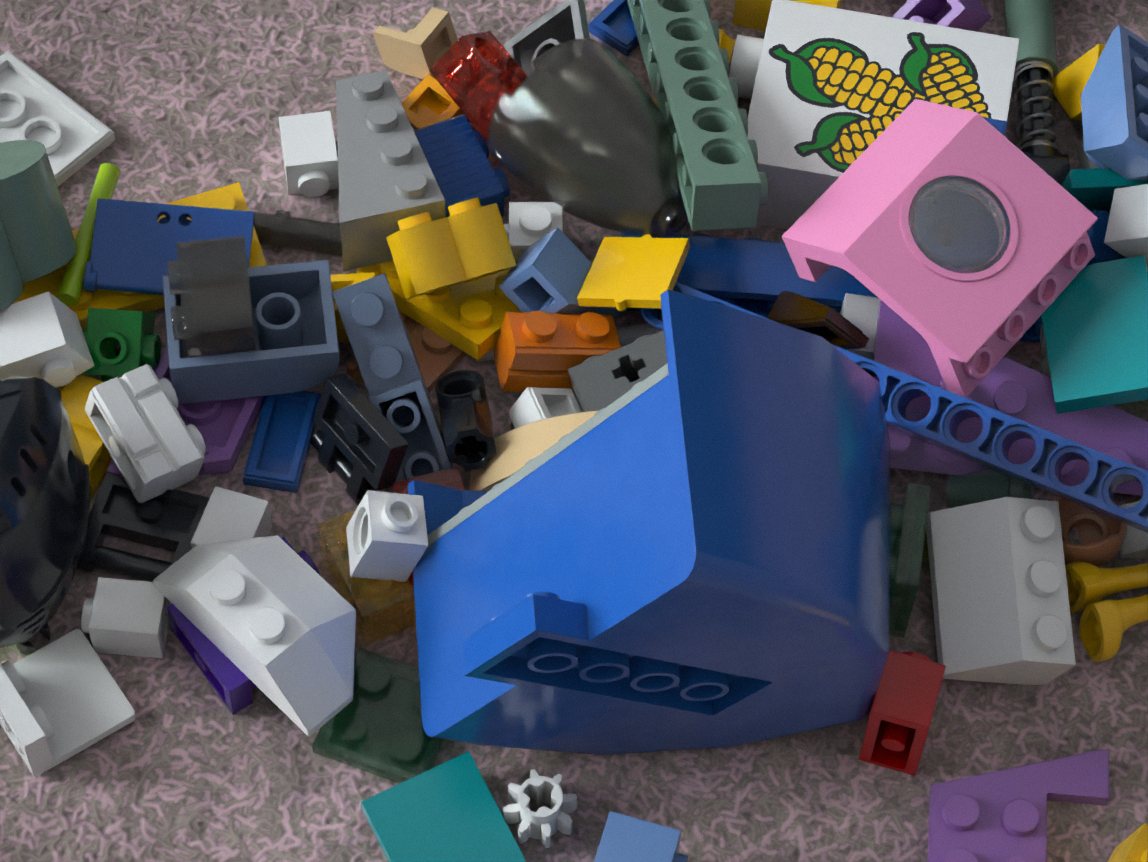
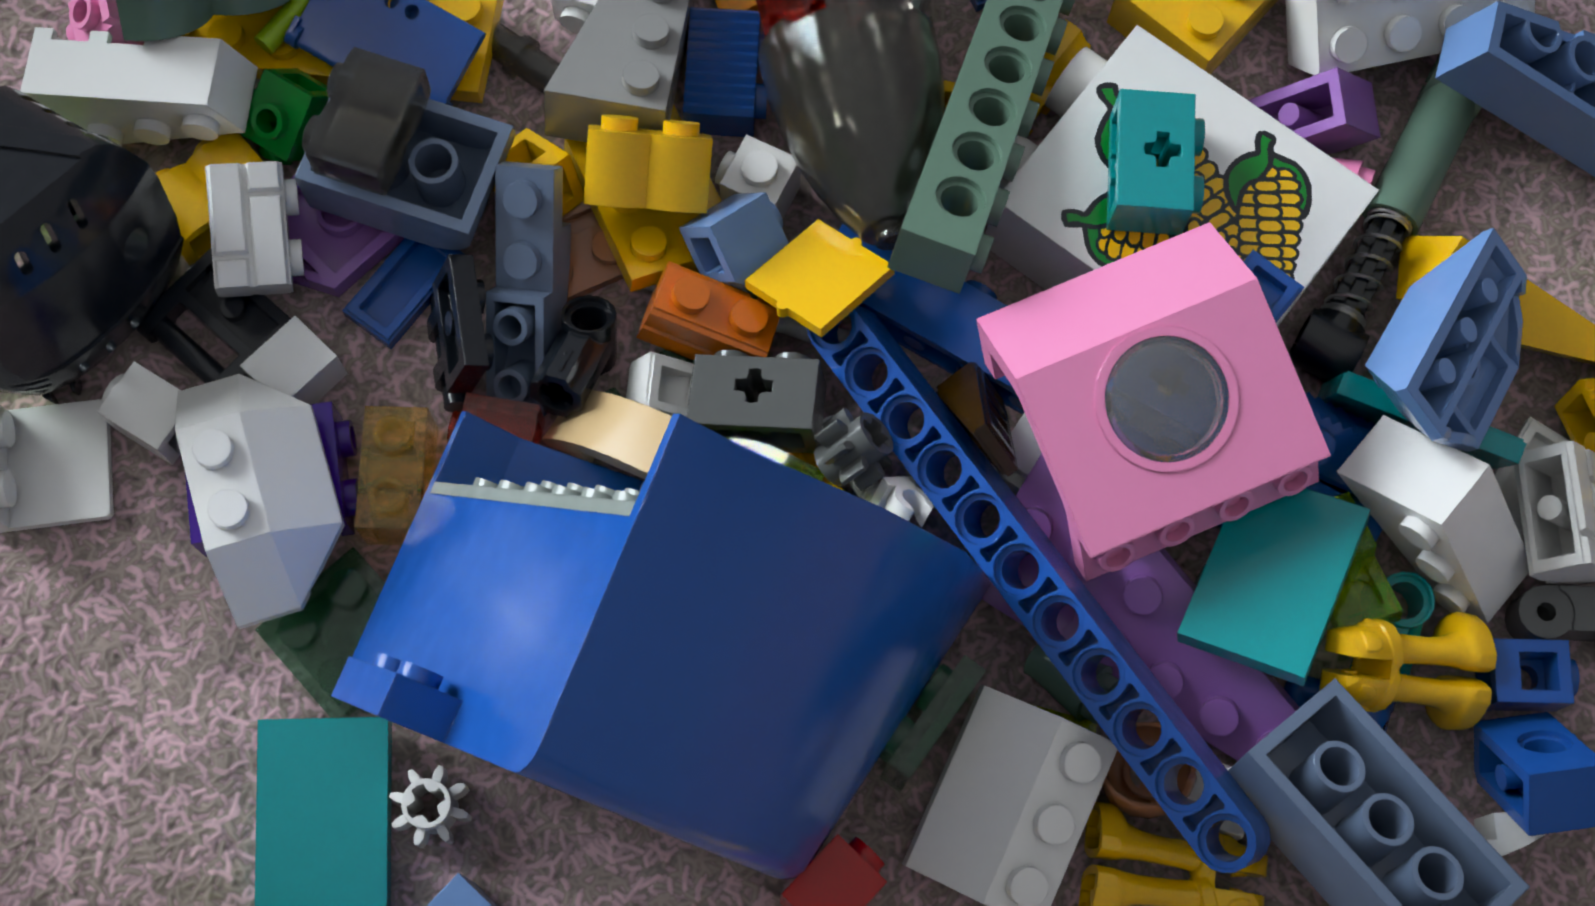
camera: 25 degrees right, 15 degrees up
white brick [346,490,428,582] -> none
none -> teal brick [1106,89,1205,235]

